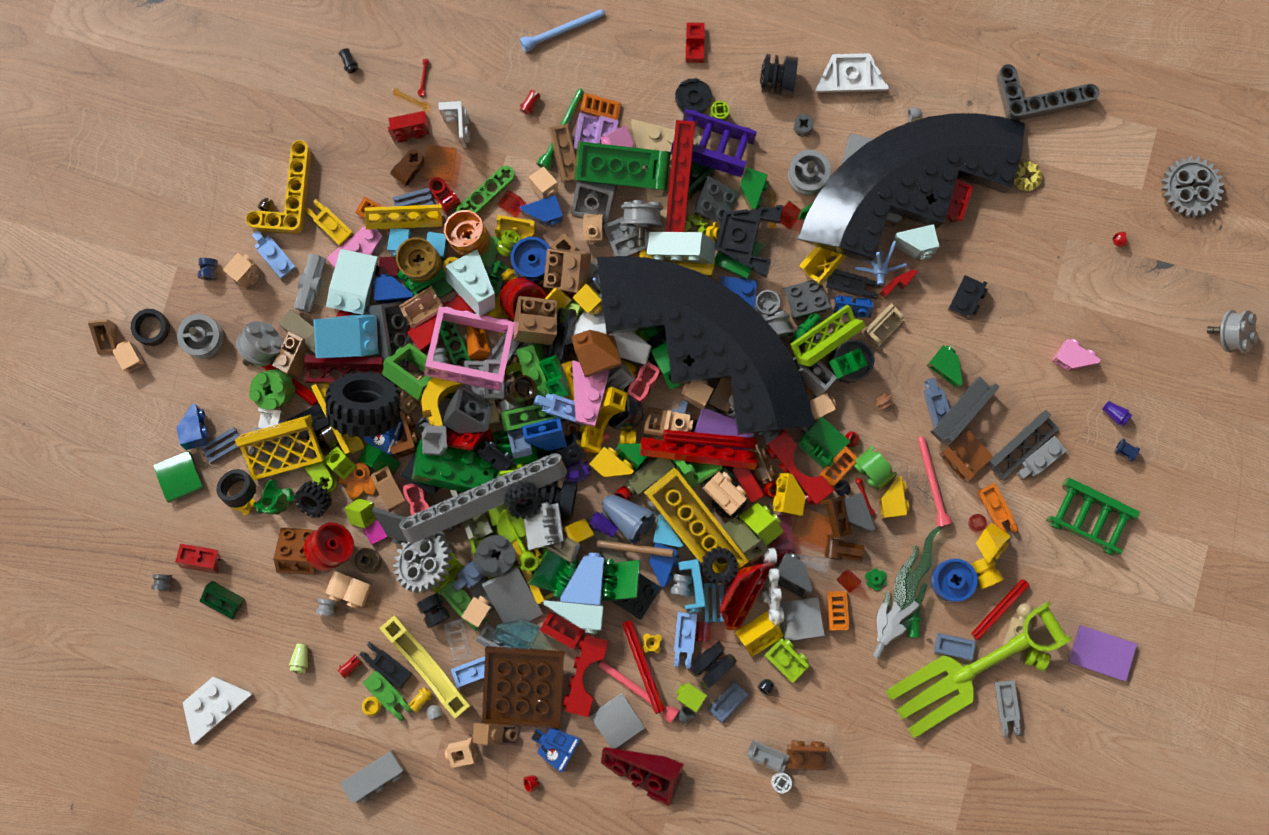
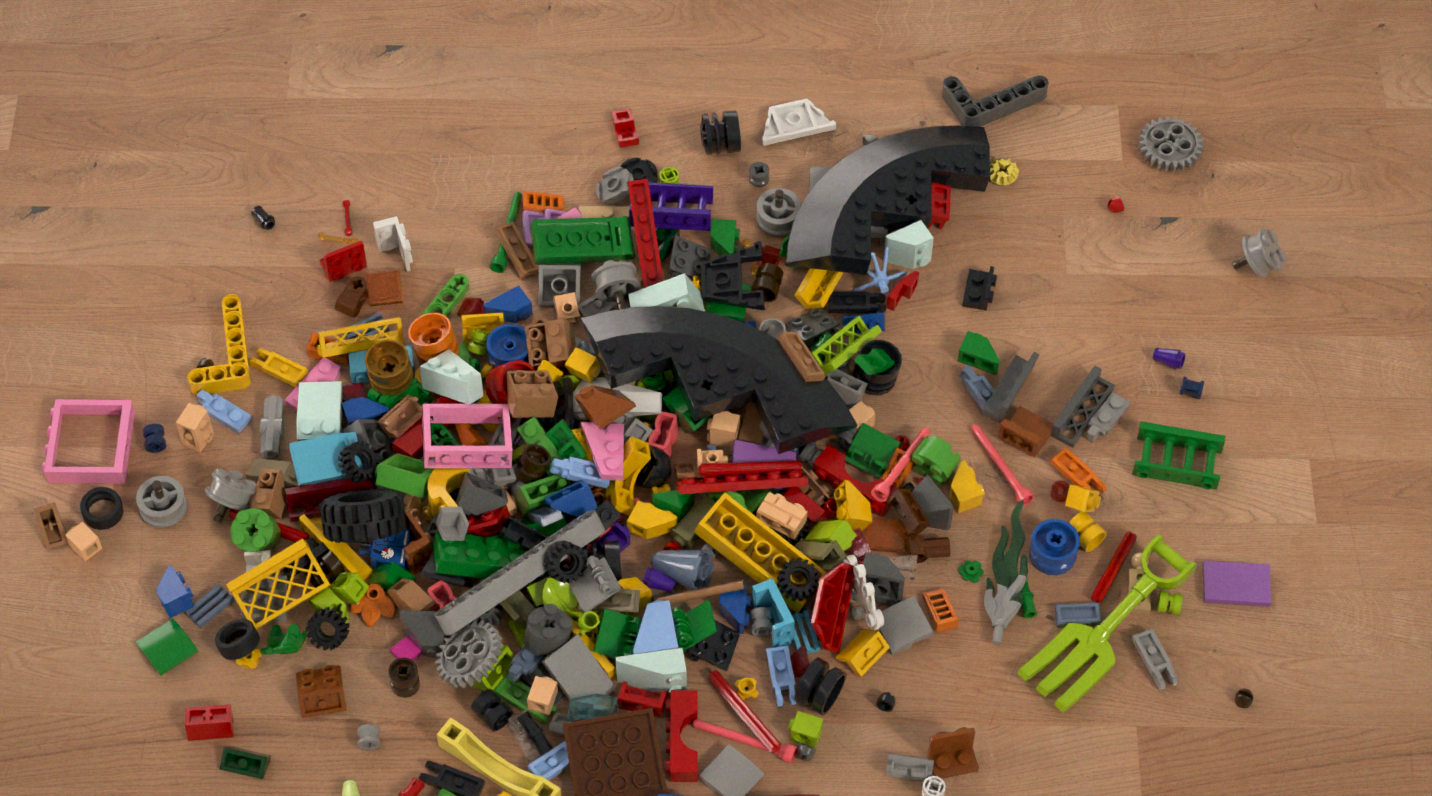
camera: 20 degrees left, 25 degrees down
dark grey wheel [151,574,173,591] -> none
red wheel [303,522,354,571] -> none
light nougat brick [325,571,372,609] -> none
lime panel [344,499,377,528] -> none
red piece [428,177,461,214] -> none
light blue piece [520,10,605,53] -> none
red pin [520,90,541,115] -> none
light nougat brick [529,167,558,199] -> none
medium azure slope [653,513,683,548] -> none
sand blue tile [708,681,749,723] -> none
lime bracket [764,639,810,683] -> none
clear red slope [837,569,862,592] -> none
tan hinge [863,303,905,347] -> none
nougat plate [874,393,893,410] -> none
bright pink slope [1052,339,1101,371] -> none
none -> bright pink window [42,399,135,484]
none -> black tyre [338,441,380,483]
none -> black pin [517,711,553,756]
none -> light grey tile [596,167,634,204]
none -> dark brown wheel [752,263,784,302]
none -> medium nougat tile [777,332,826,382]
none -> coral piece [871,427,930,502]
none -> dark brown hinge [1235,688,1254,708]

